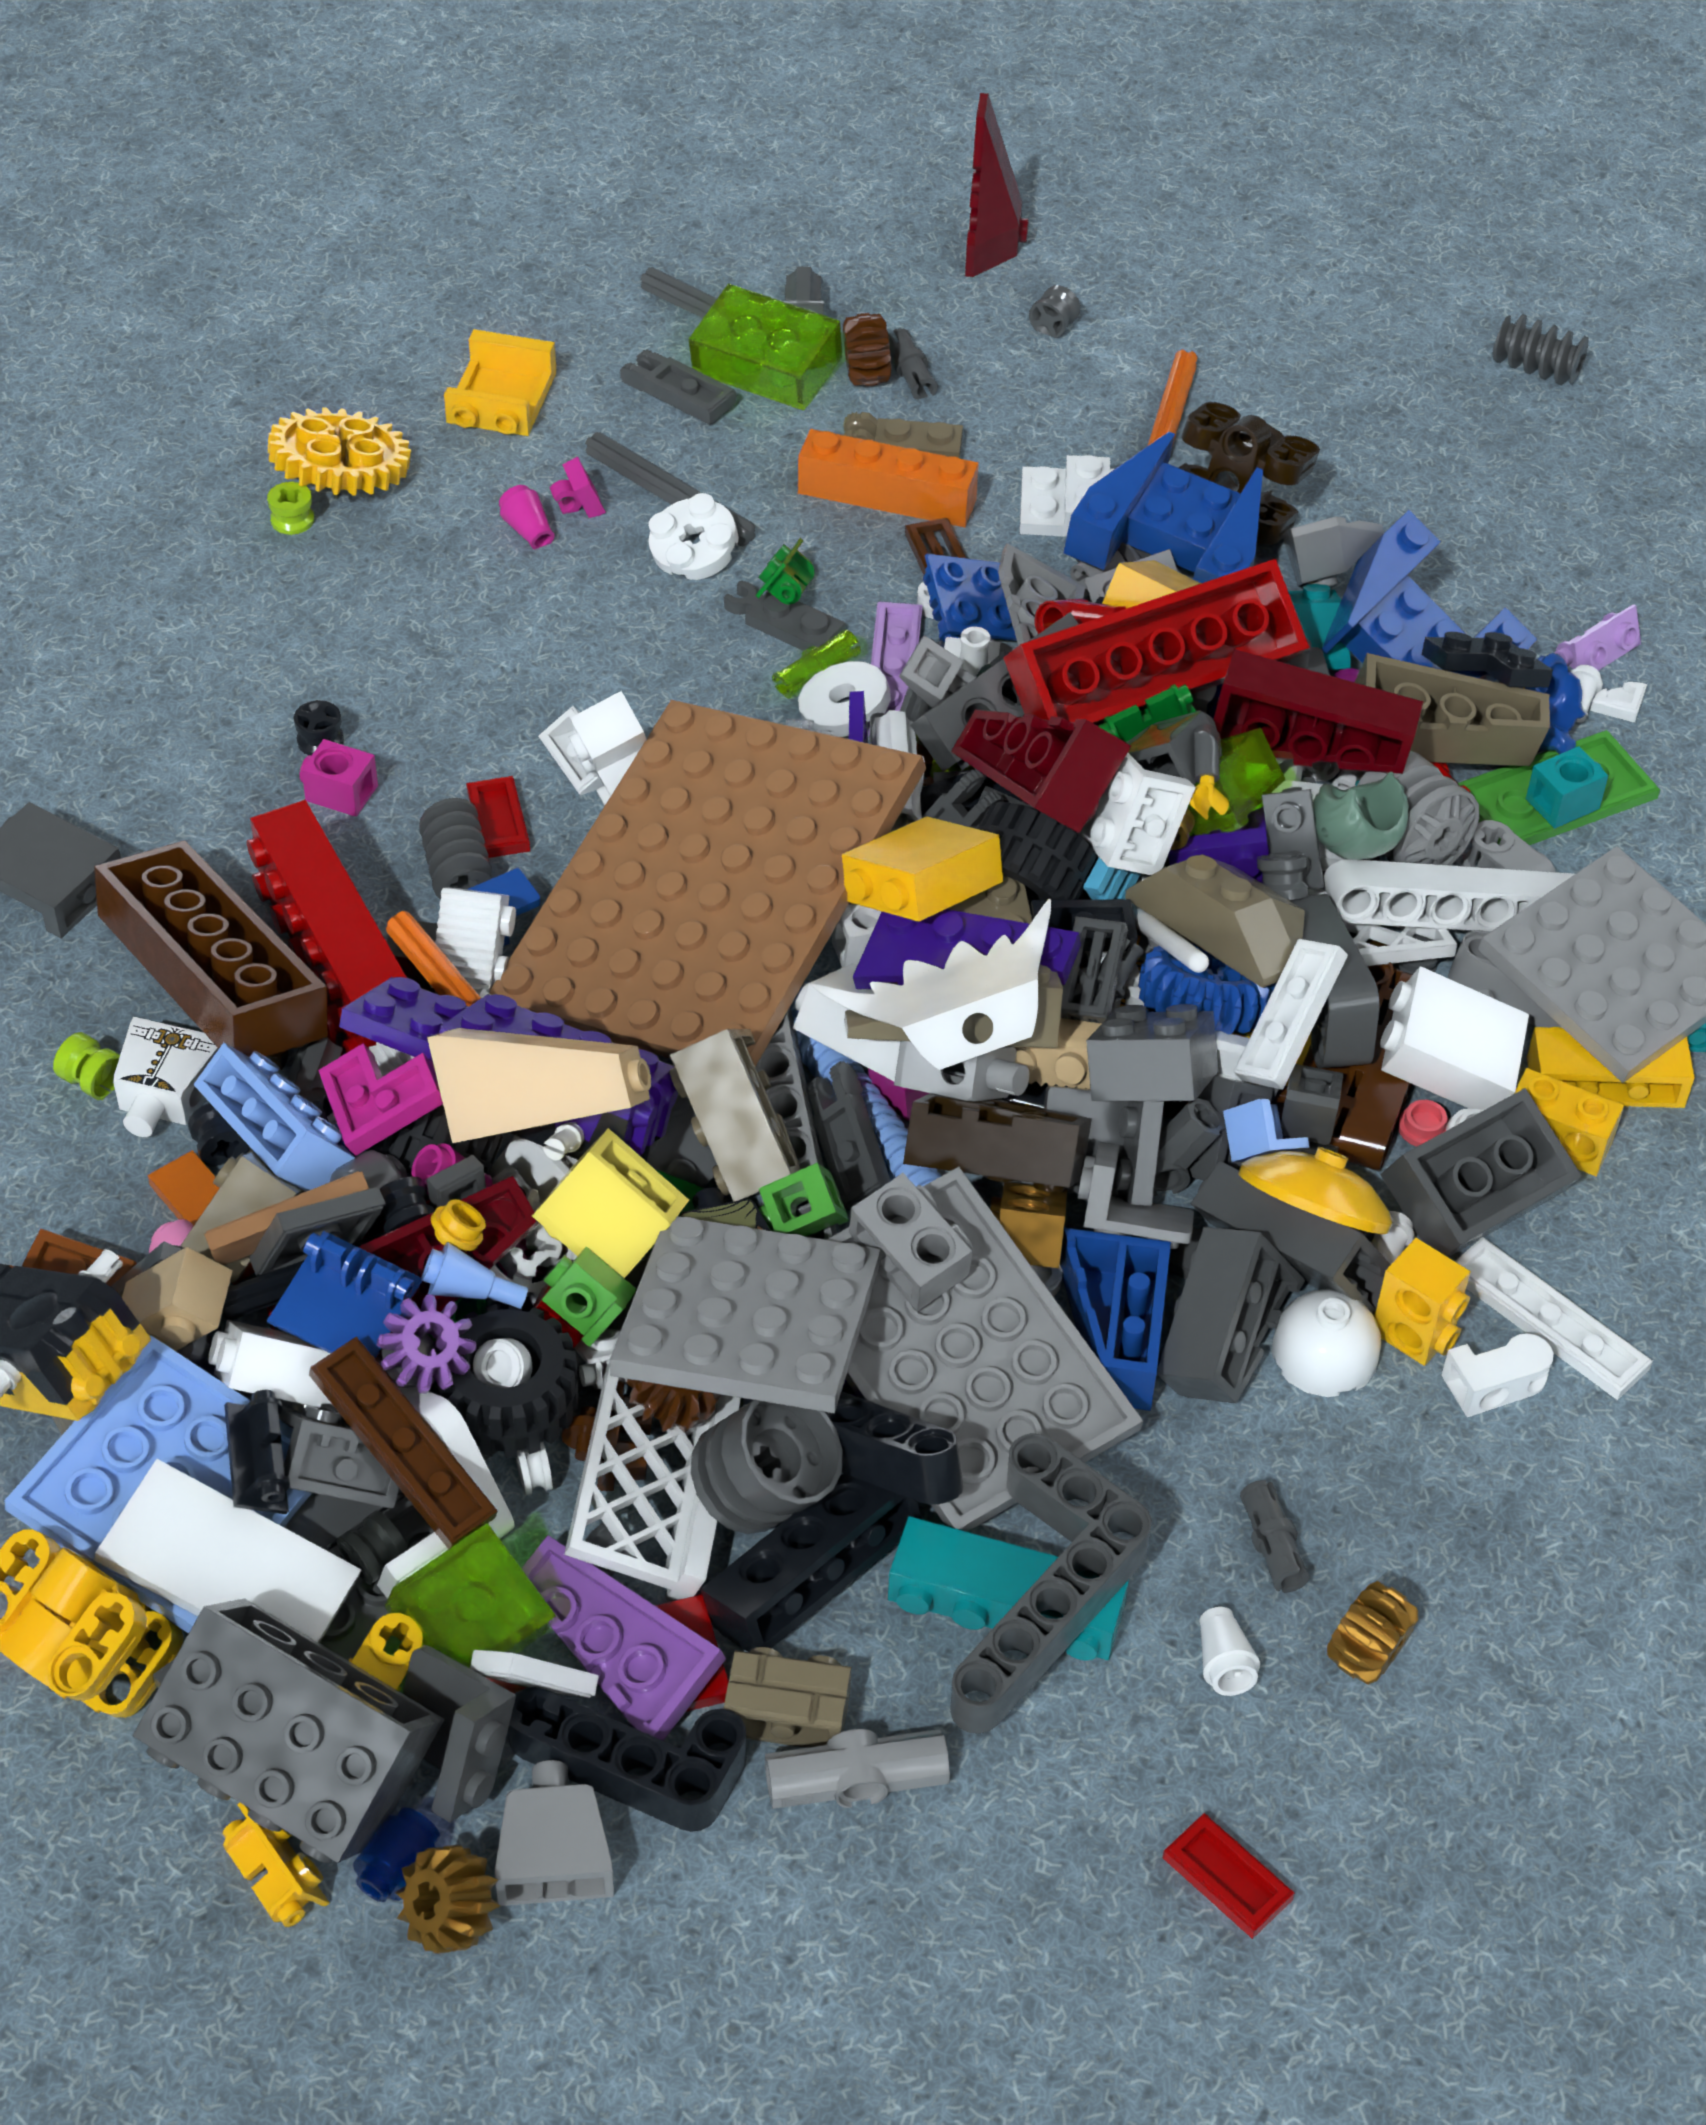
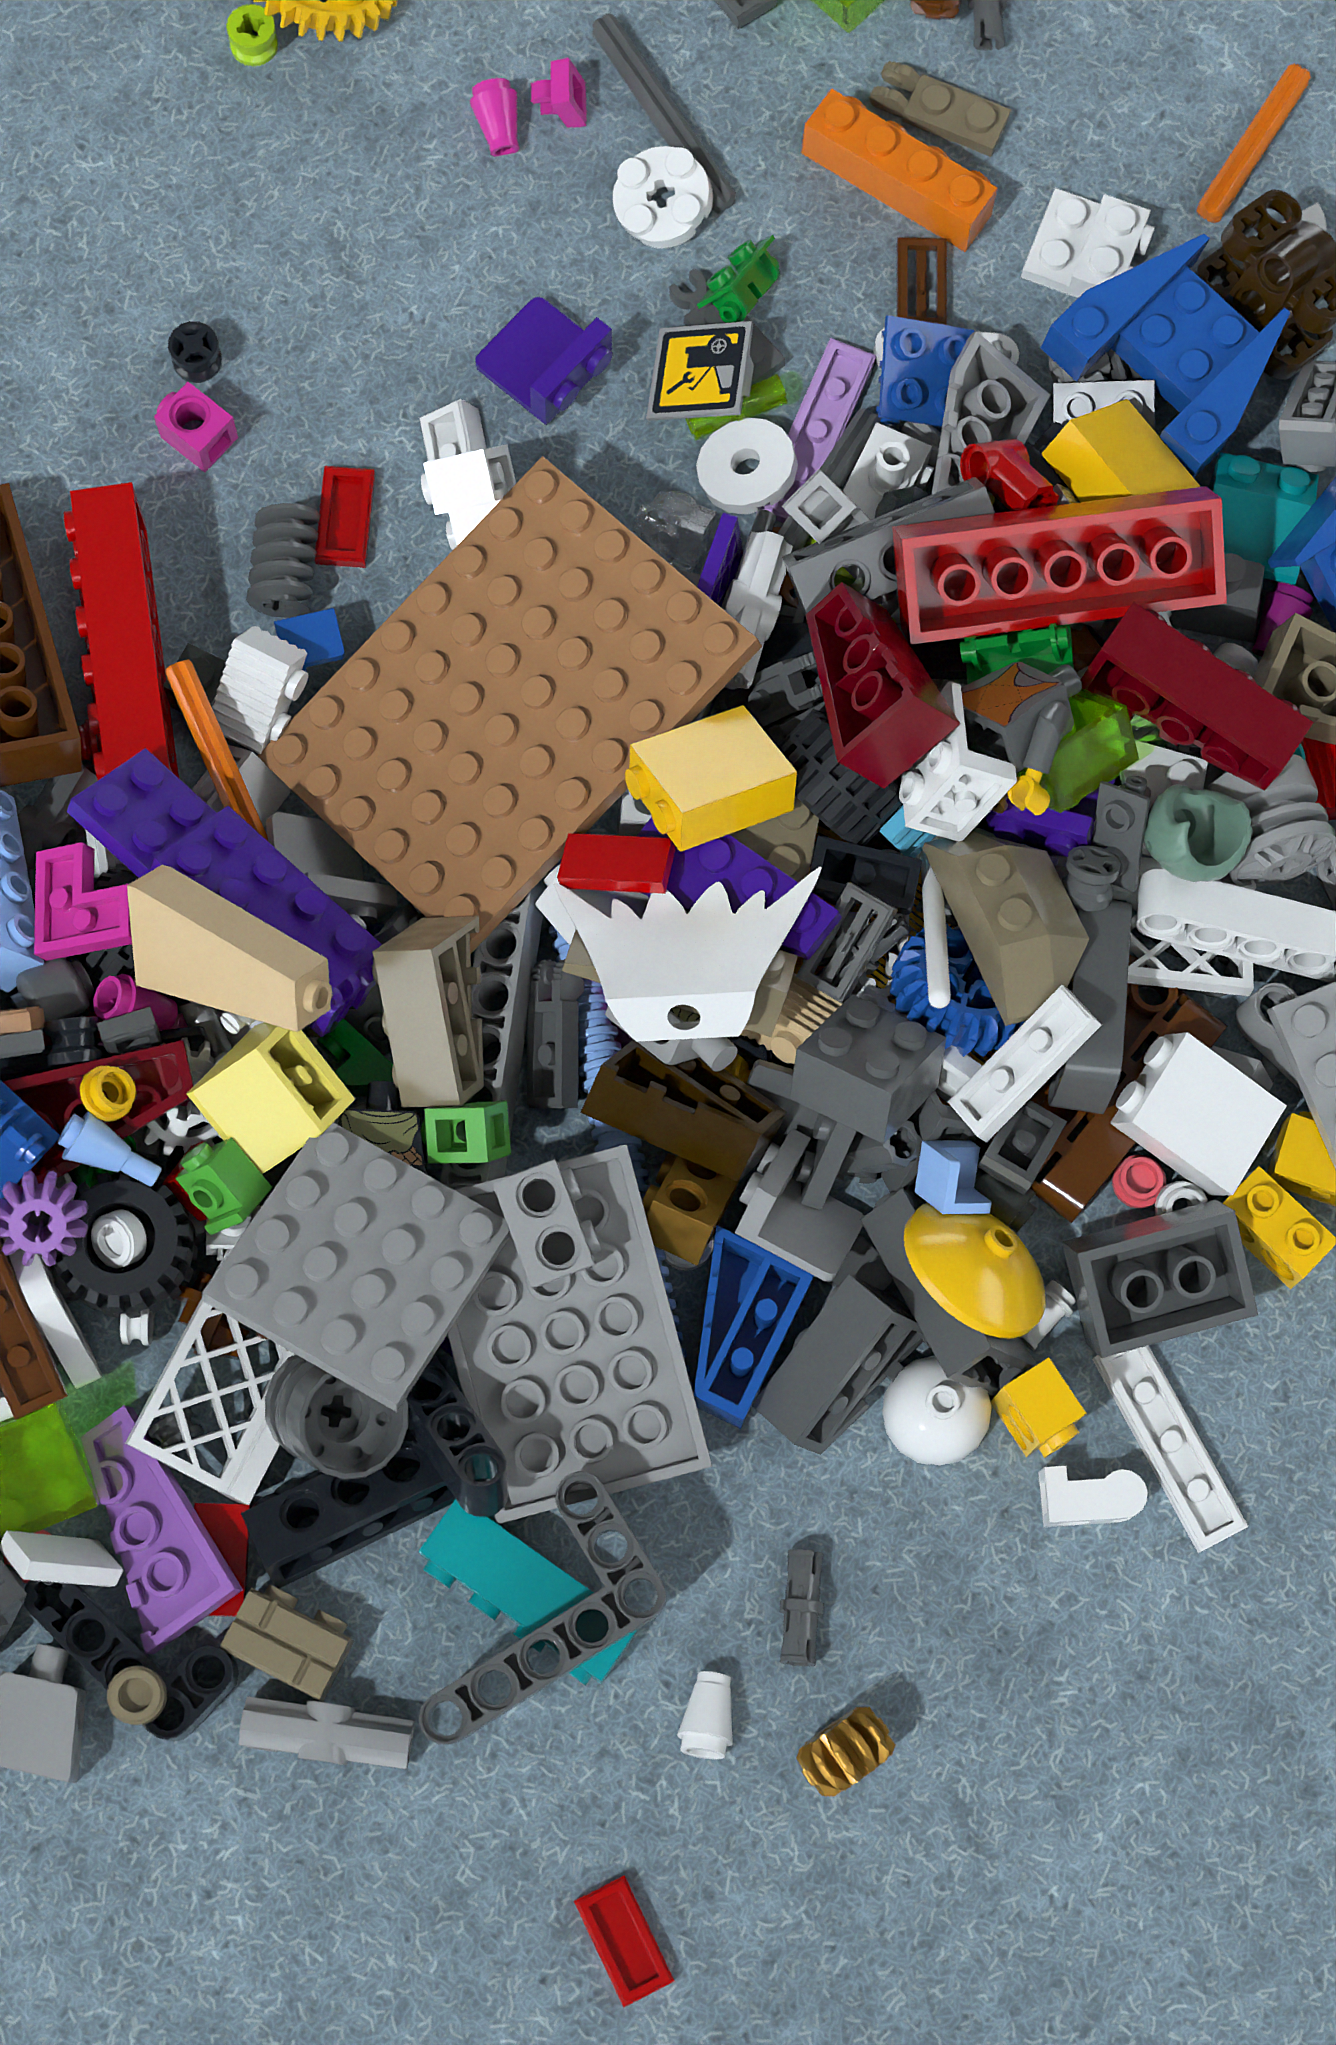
camera: 15 degrees right, 25 degrees up
none -> dark tan tile [107,1666,167,1725]
none -> dark purple bracket [475,297,613,425]
none -> red tile [557,833,675,894]
none -> piece [646,321,754,421]

